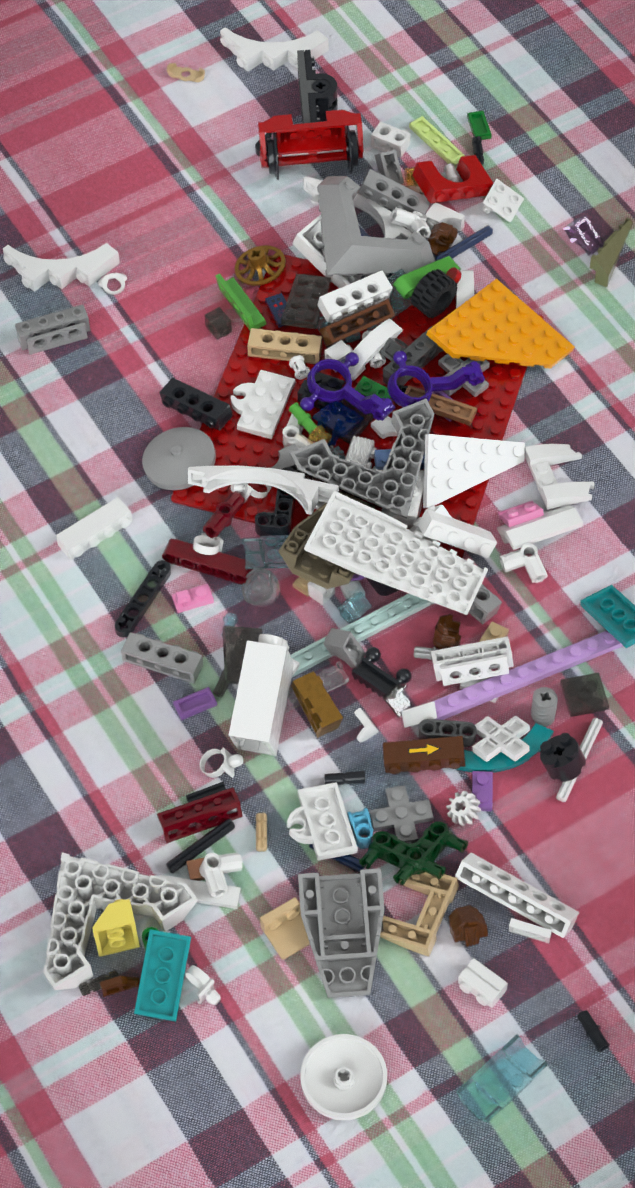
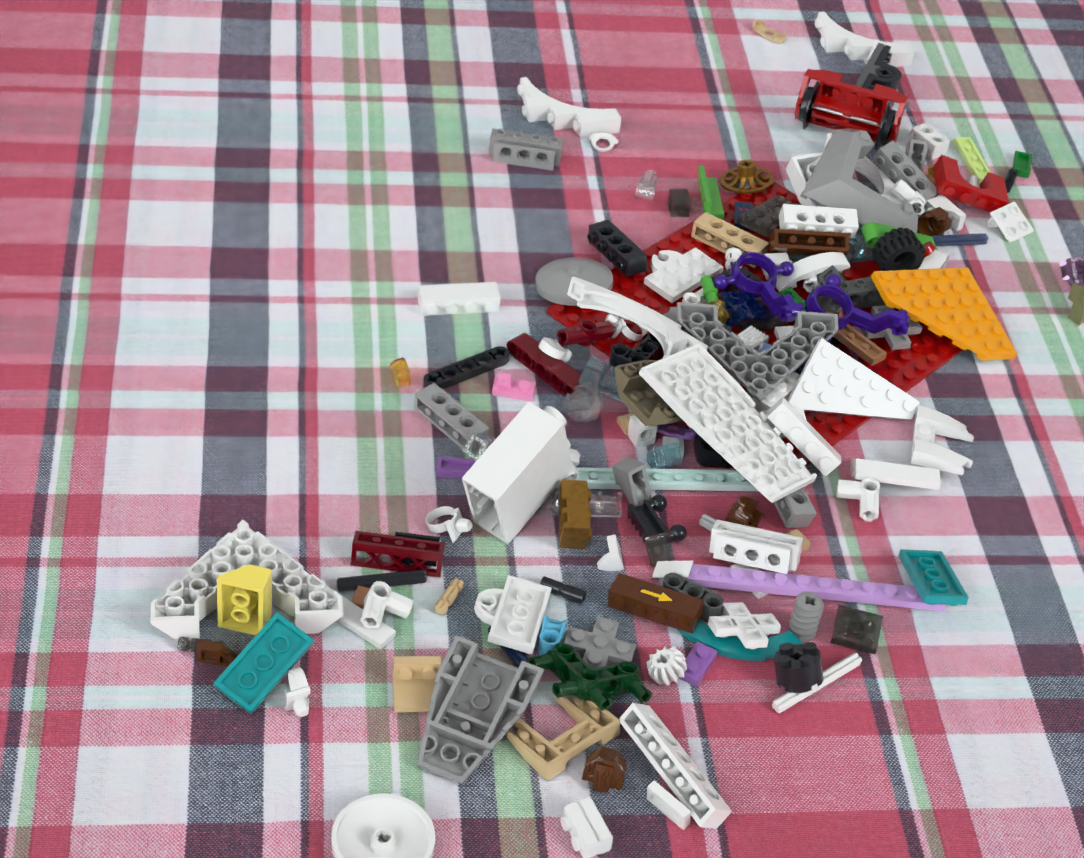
camera: 20 degrees right, 15 degrees down
bright pink plate [498,501,544,527] -> none
none -> clear yellow brick [389,357,411,387]
none -> clear brick [463,433,495,461]
none -> clear piece [635,170,658,202]

